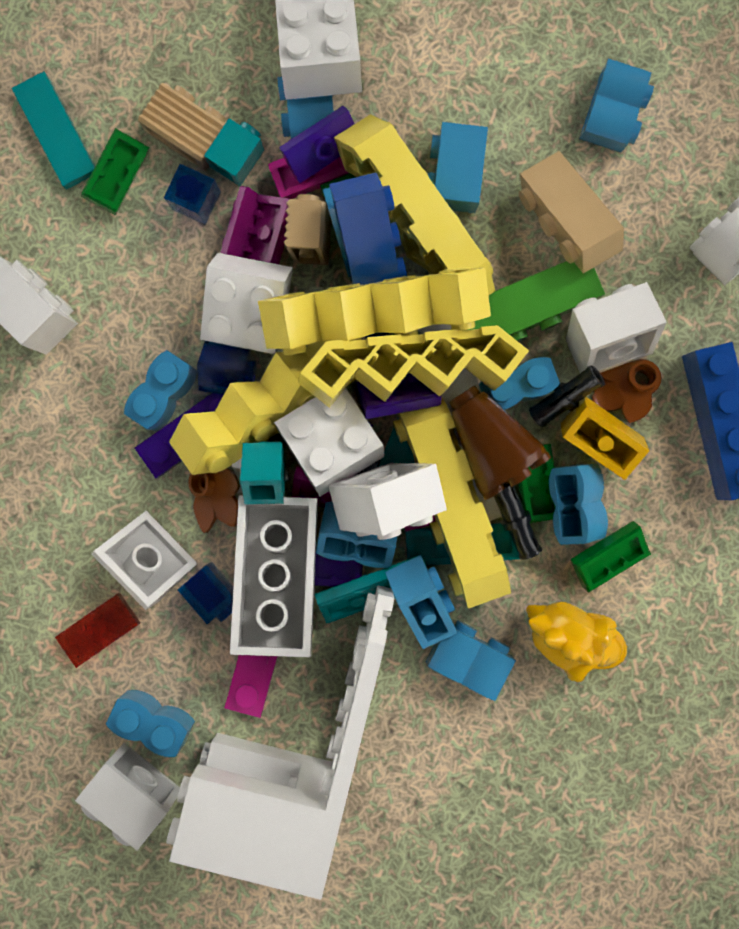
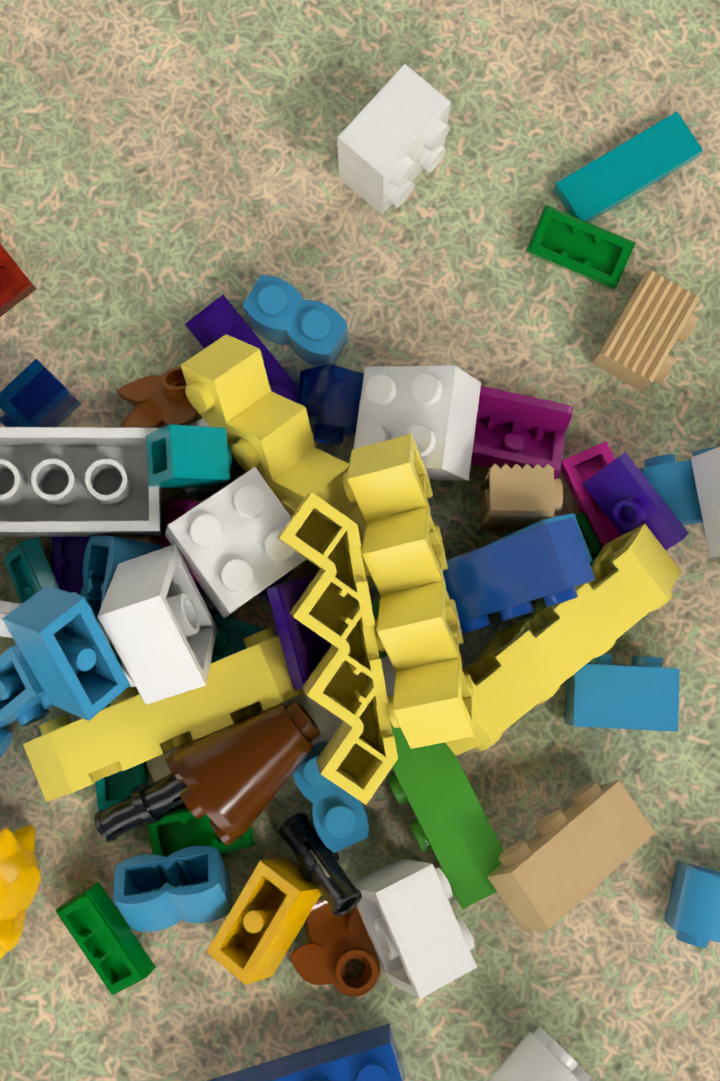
camera: 85 degrees right, 5 degrees down
white slope [92,511,198,610] -> none
clear blue brick [164,164,221,225] -> none
teal brick [204,118,265,187] -> none
none -> dark azure brick [2,585,130,721]

